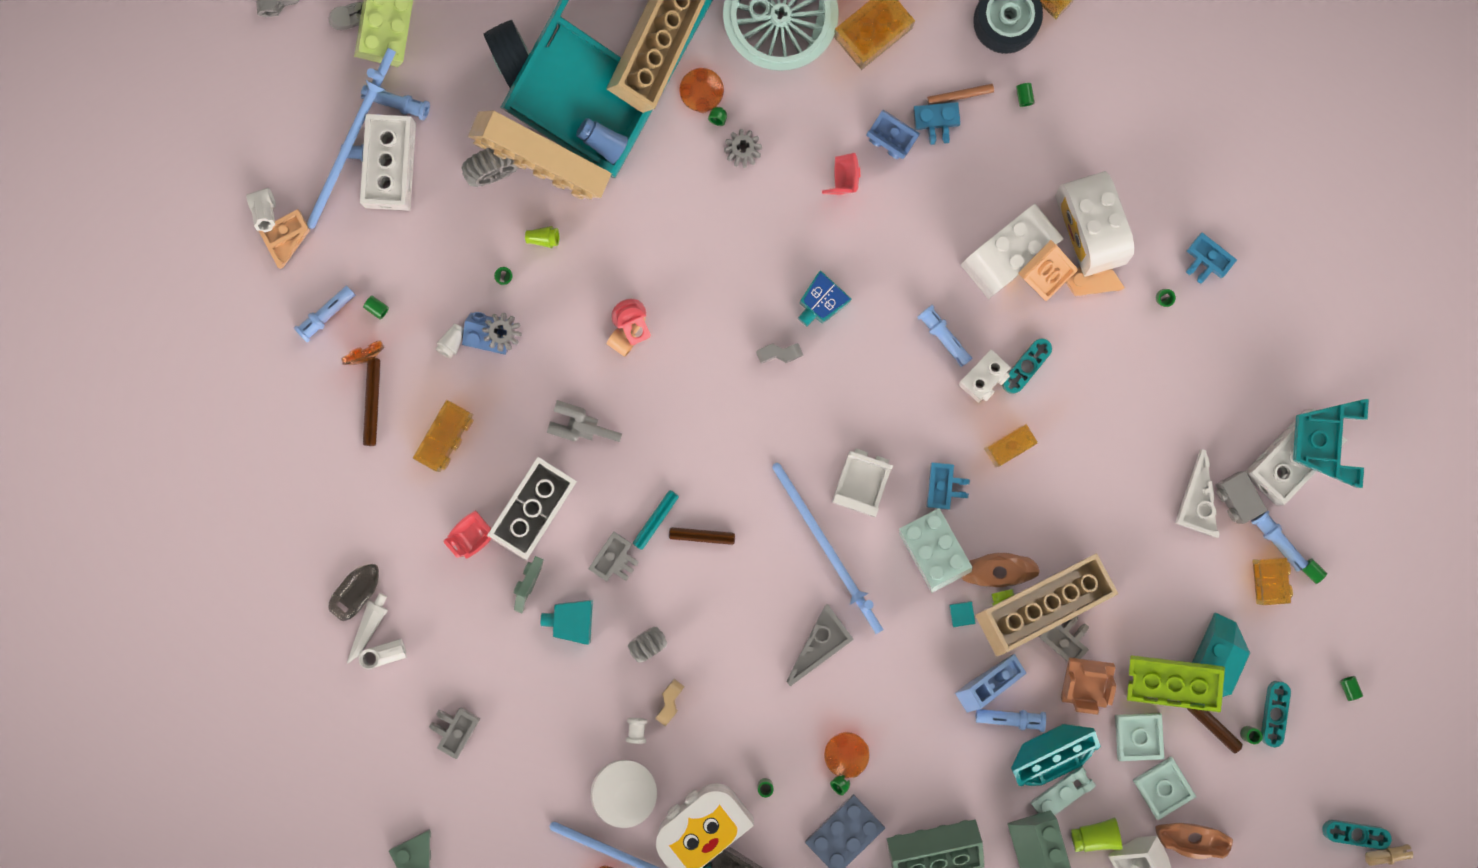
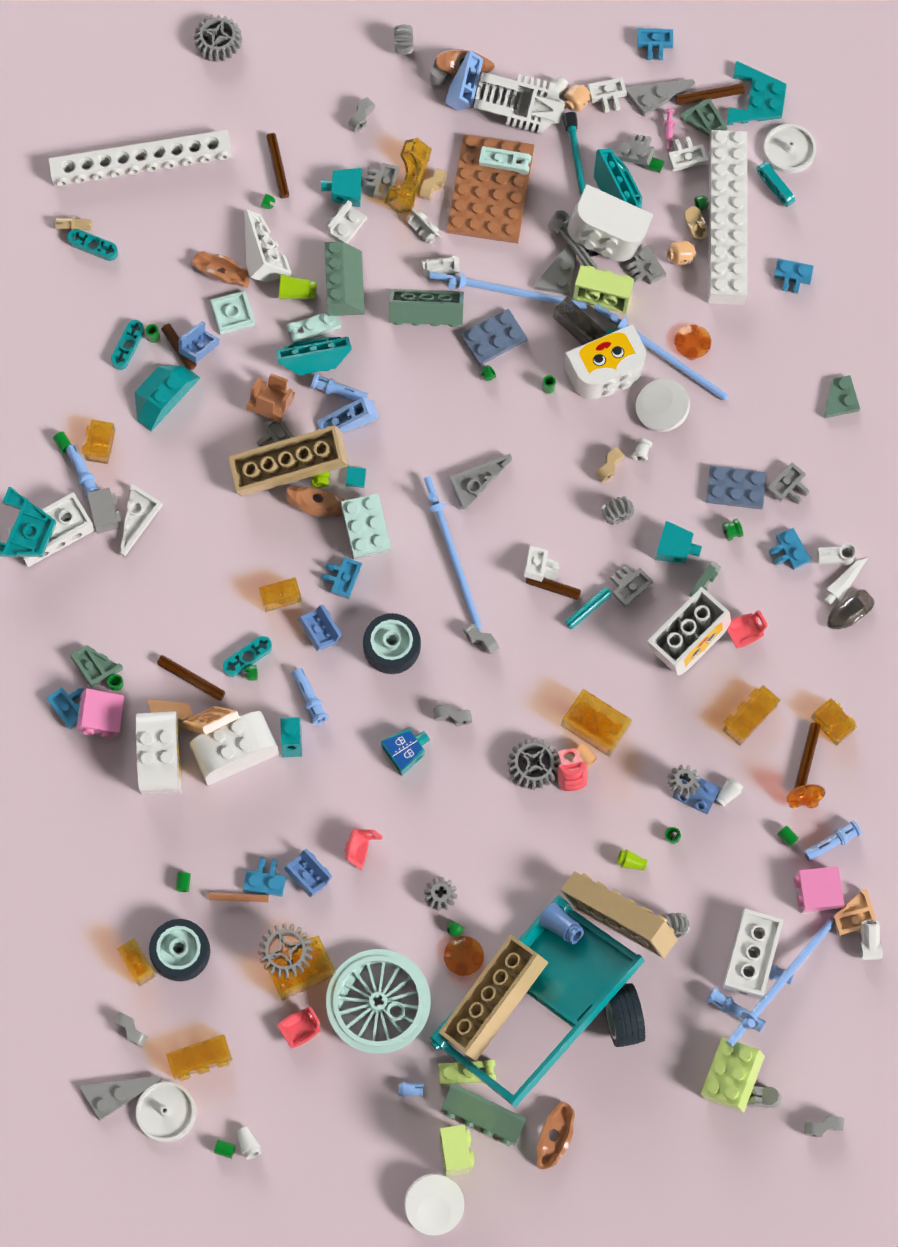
camera: 165 degrees left, 15 degrees down
light grey plant [547,400,622,442] -> none
clear orange dish [824,732,869,778] -> none
white panel [832,448,893,517] -> none
white brick [959,350,1011,403] -> none
light aqua tile [1115,713,1164,761] -> none
lime piece [1127,655,1225,712] -> none
green hinge [1340,676,1363,701] -> none
none -> sand green wing [70,645,123,688]
none -> bright pink piece [76,688,124,739]
none -> reddish brown axle [157,655,226,701]
none -> medium blue bracket [178,321,220,363]
none -> green hinge [244,665,258,681]
none -> light grey gear [258,923,313,979]
none -> teal torso [280,717,302,758]
none -> medium blue bracket [298,604,342,651]
none -> wheel [363,613,421,674]
none -> light grey piece [463,623,499,655]
none -> light grey gear [507,737,560,790]
none -> white hinge [523,545,560,582]
none -> clear yellow brick [561,689,632,757]
none -> sand blue plate [706,465,766,510]
none -> green wheel [722,519,743,541]
none -> dark azure hinge [768,528,811,570]
none -> bright pink piece [794,866,844,913]
none -> clear yellow brick [811,698,857,746]

